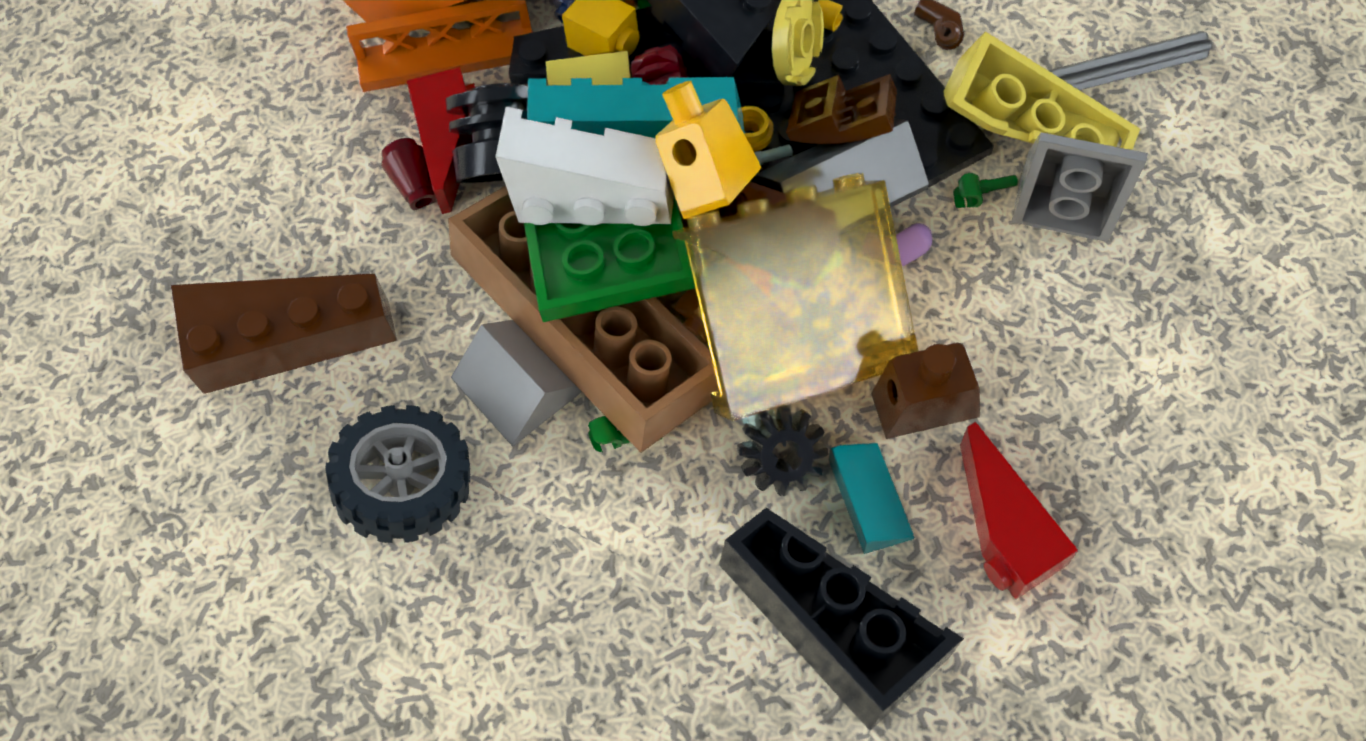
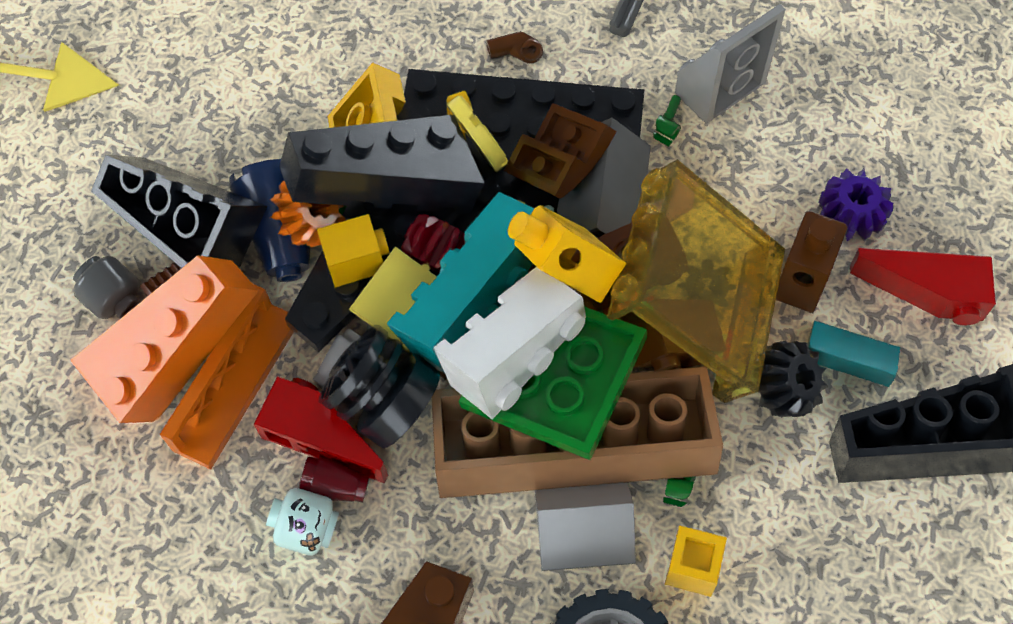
camera: 55 degrees left, 0 degrees up
light yellow wedge [943,31,1140,150] -> none
none -> light aqua head [266,488,339,555]
none -> yellow panel [665,525,727,597]
none -> dark purple gear [818,168,894,241]

